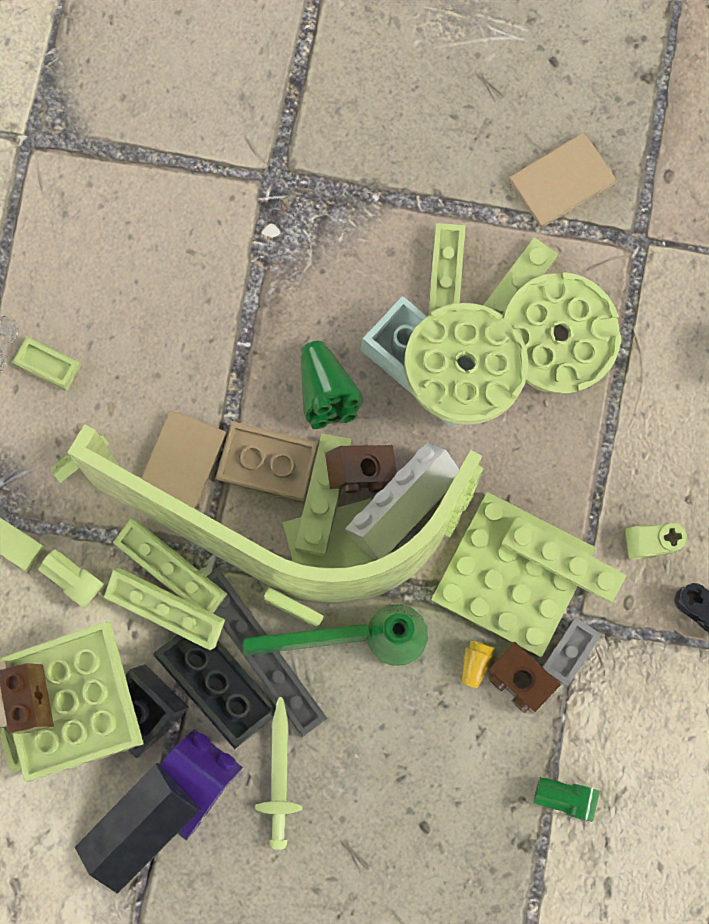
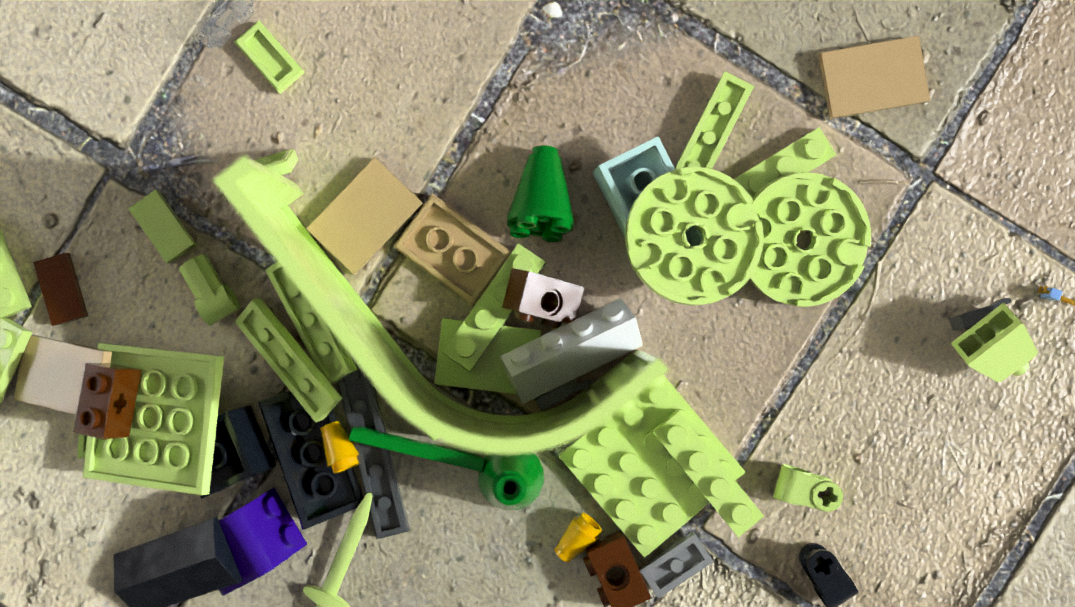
camera: 20 degrees right, 10 degrees up
none -> yellow cone [320,421,359,474]

